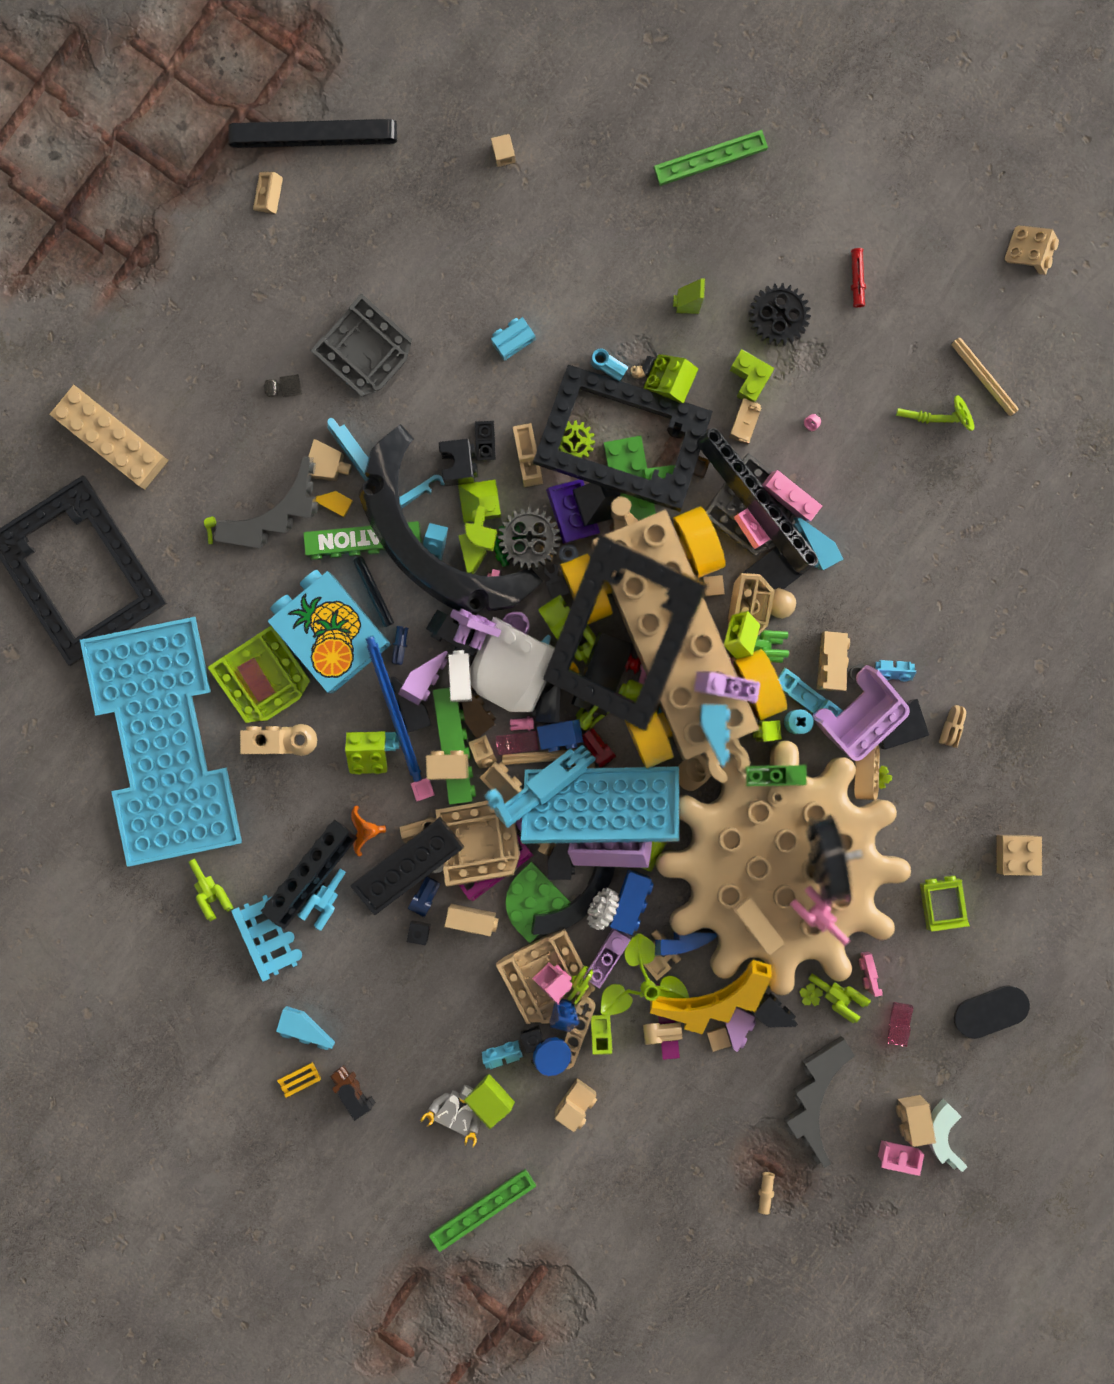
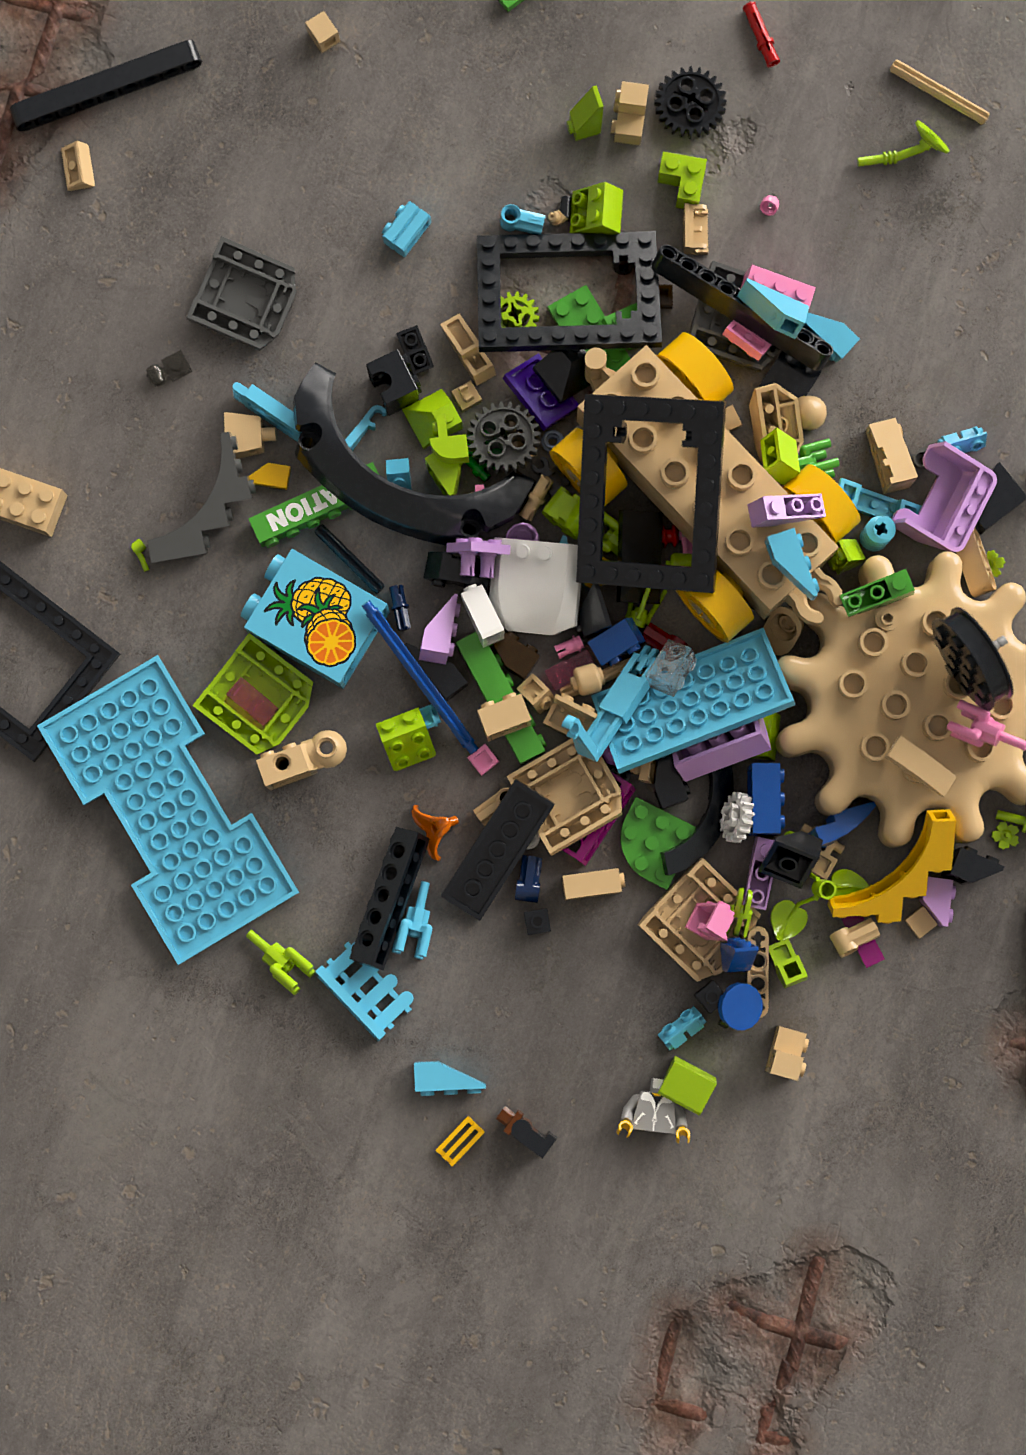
camera: 15 degrees left, 5 degrees down
bright green plate [429,1168,536,1252] -> none
none -> tan tile [451,380,482,412]
none -> tan pin [519,475,554,521]
none -> tan head [570,663,605,696]
none -> tan brick [611,81,649,145]
none -> clear brick [645,639,697,697]
none -> medium azure slope [737,278,809,339]
none -> black slope [758,831,823,889]

